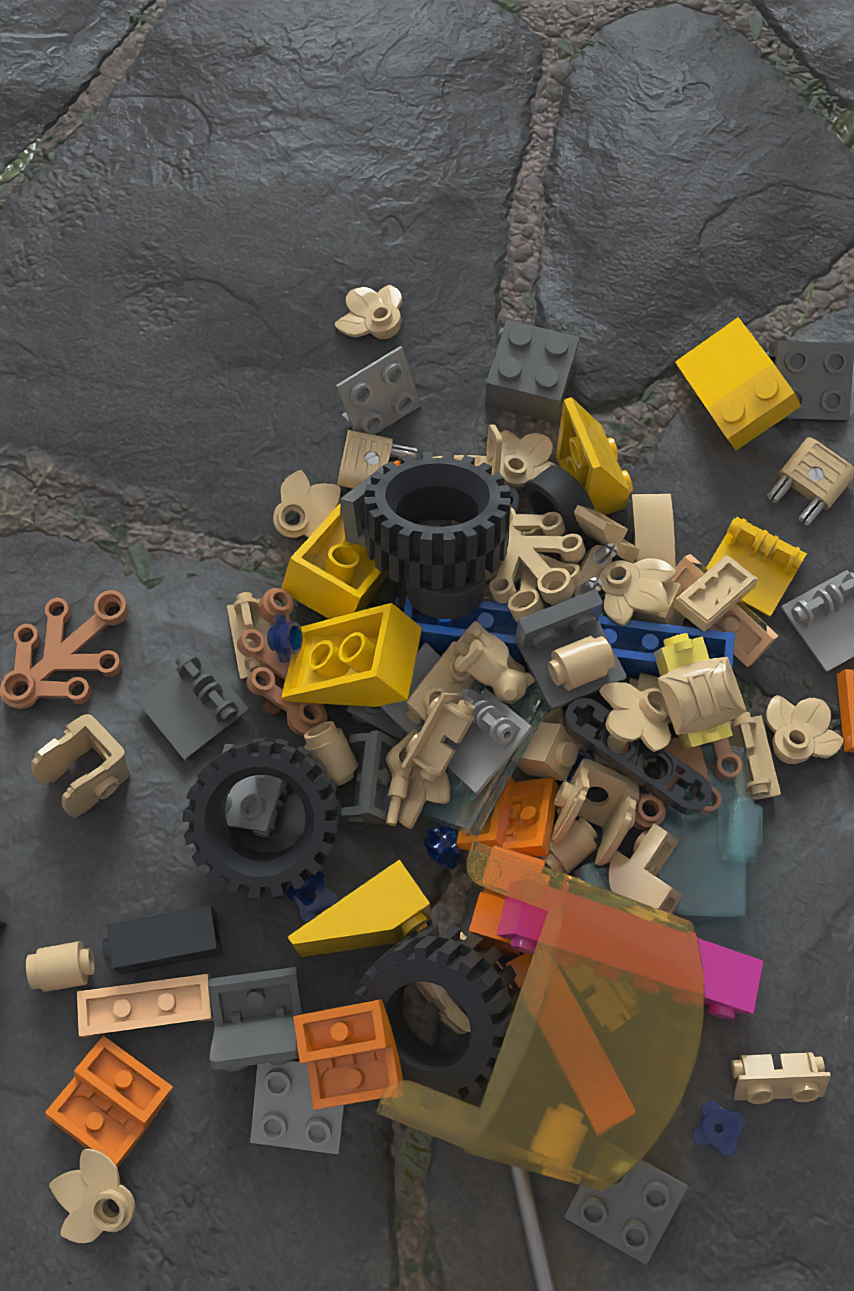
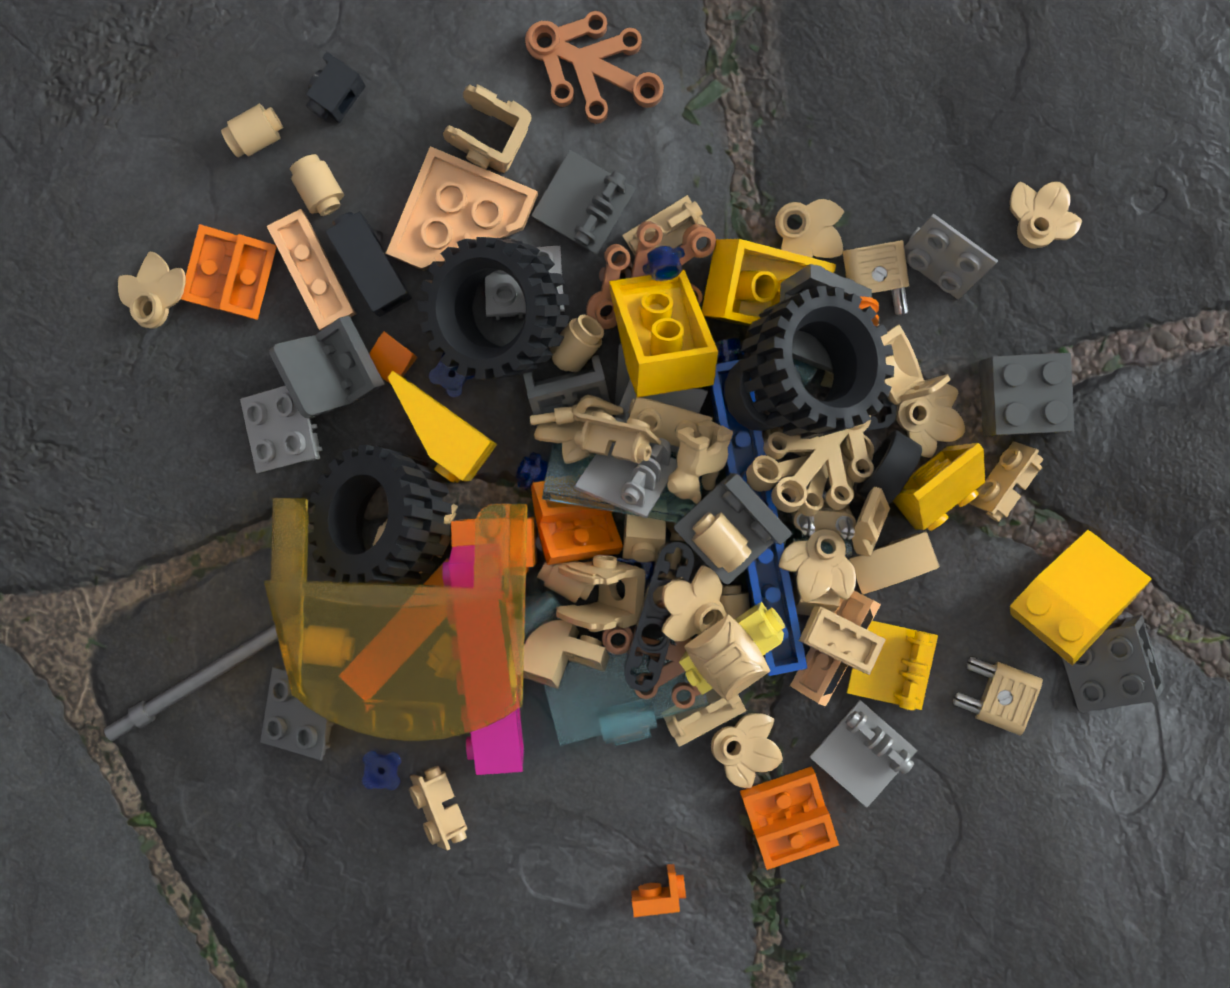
camera: 65 degrees right, 20 degrees up
orange slope [293,1000,406,1110] -> none
none -> orange slope [369,331,418,384]
none -> light nougat plate [386,146,538,271]
none -> tan hinge [970,441,1043,522]

